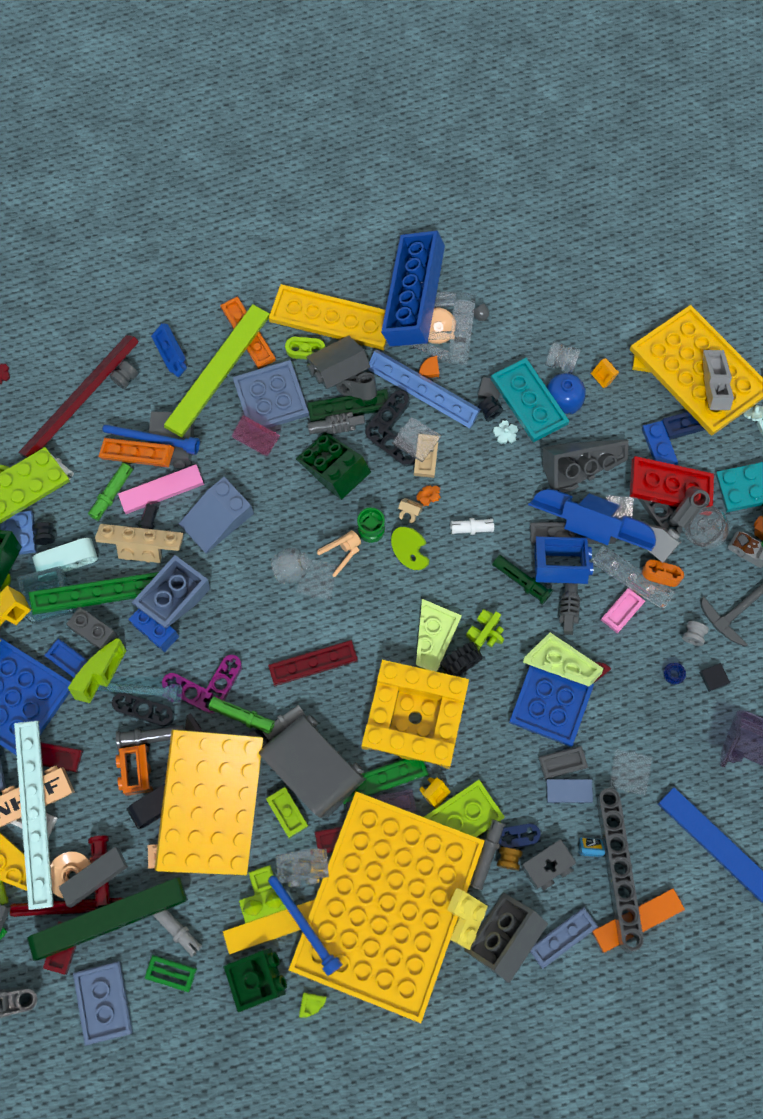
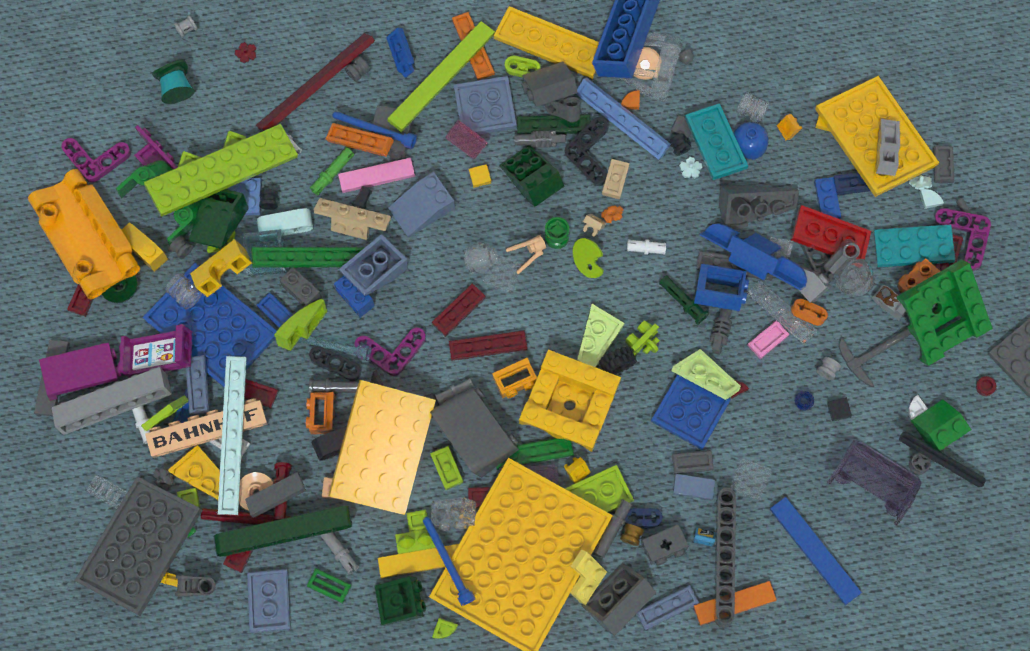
camera: 10 degrees right, 0 degrees up
bright green pin [208,696,275,734] -> none
clear piece [392,417,441,462] -> none
none -> dark red plate [432,283,486,337]
none -> yellow tile [469,164,491,188]
none -> light orange window [492,358,537,399]

